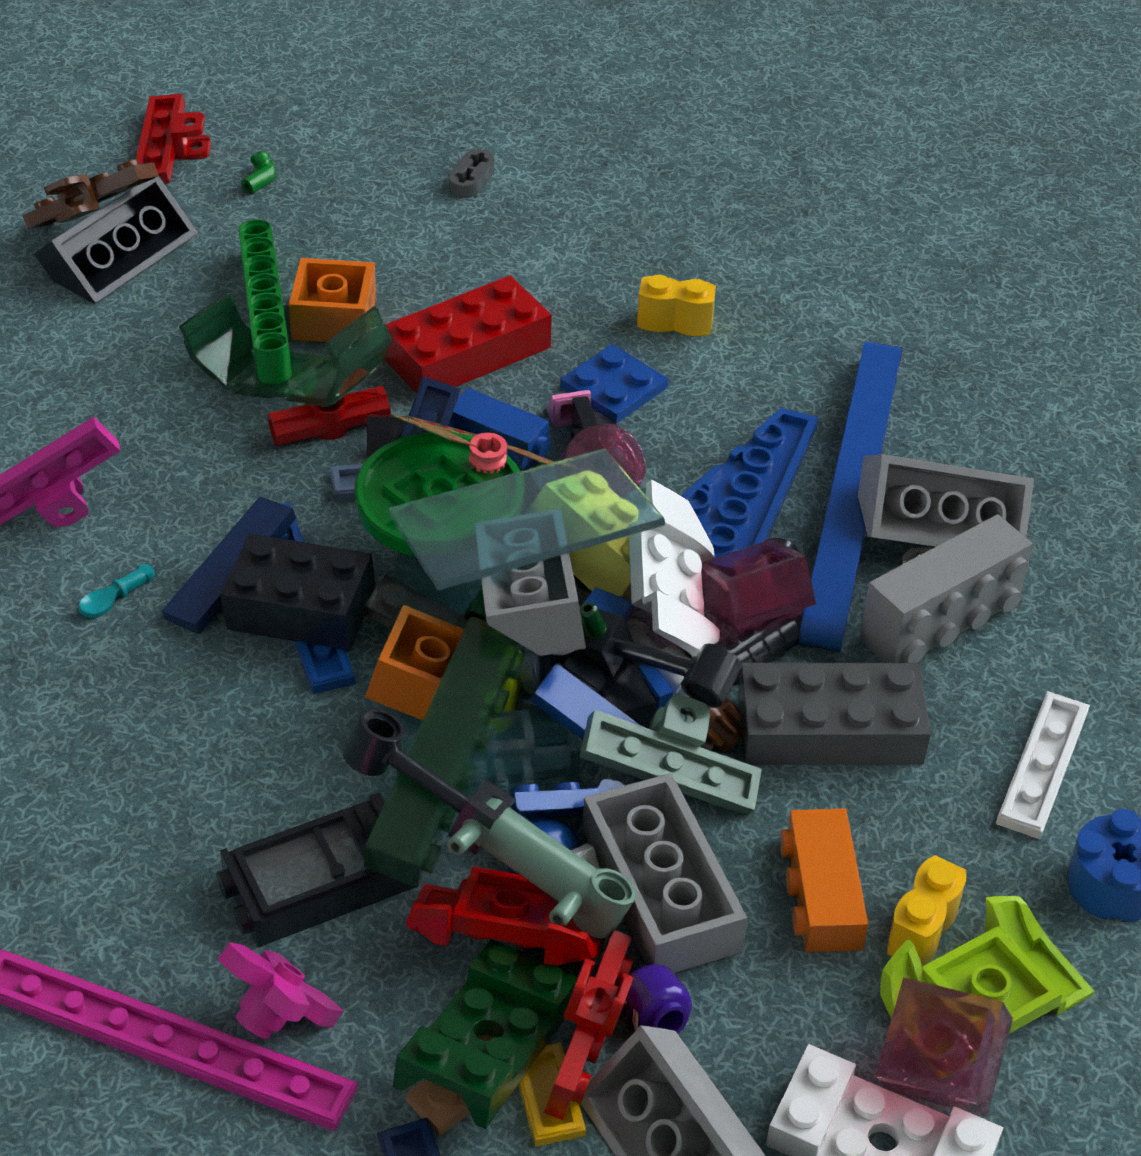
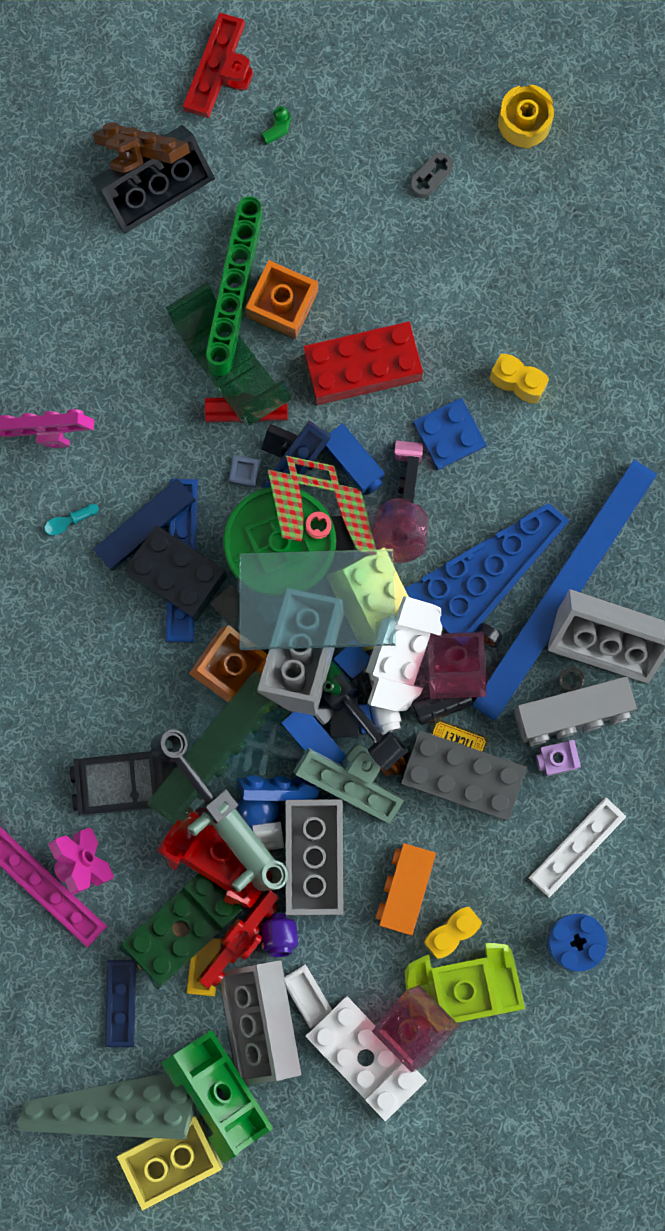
camera: 20 degrees right, 35 degrees up
none -> white tile [284,964,332,1029]
none -> yellow brick [498,85,554,149]
none -> lavender brick [536,740,581,777]

